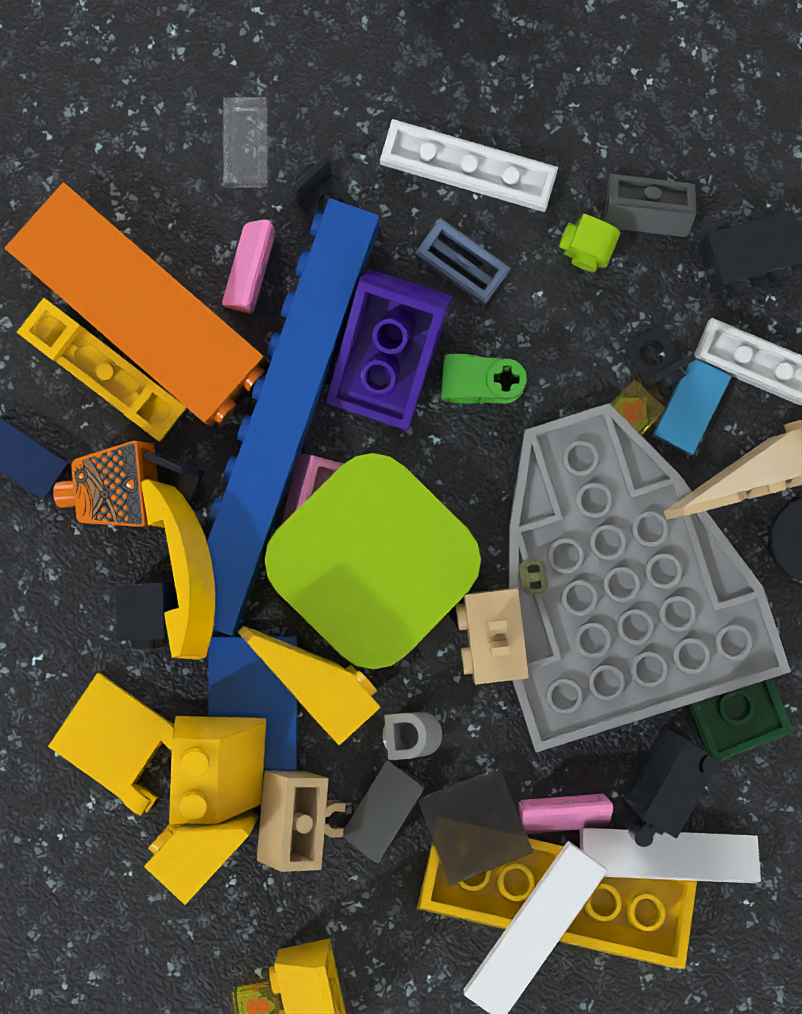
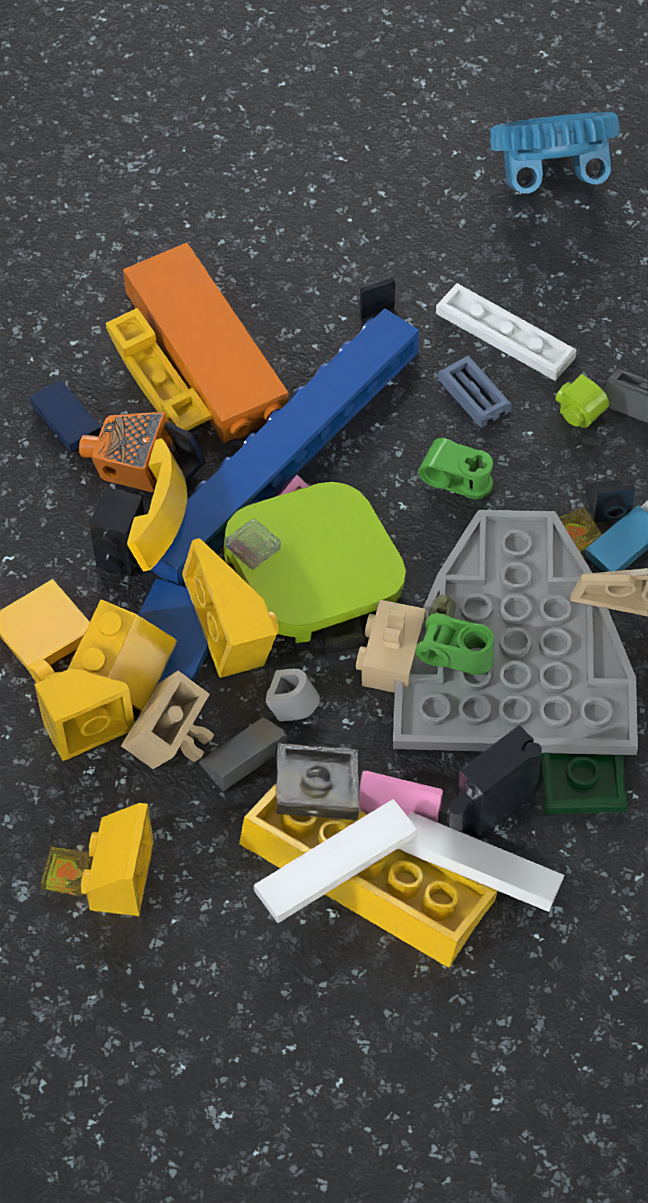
camera: 25 degrees right, 30 degrees down
bright pink slope [222,219,276,314] -> none
clear tile [223,97,269,188] -> none
dark purple slope [326,269,453,431] -> none
none -> clear tile [225,518,281,570]
none -> bright green piece [415,613,495,675]

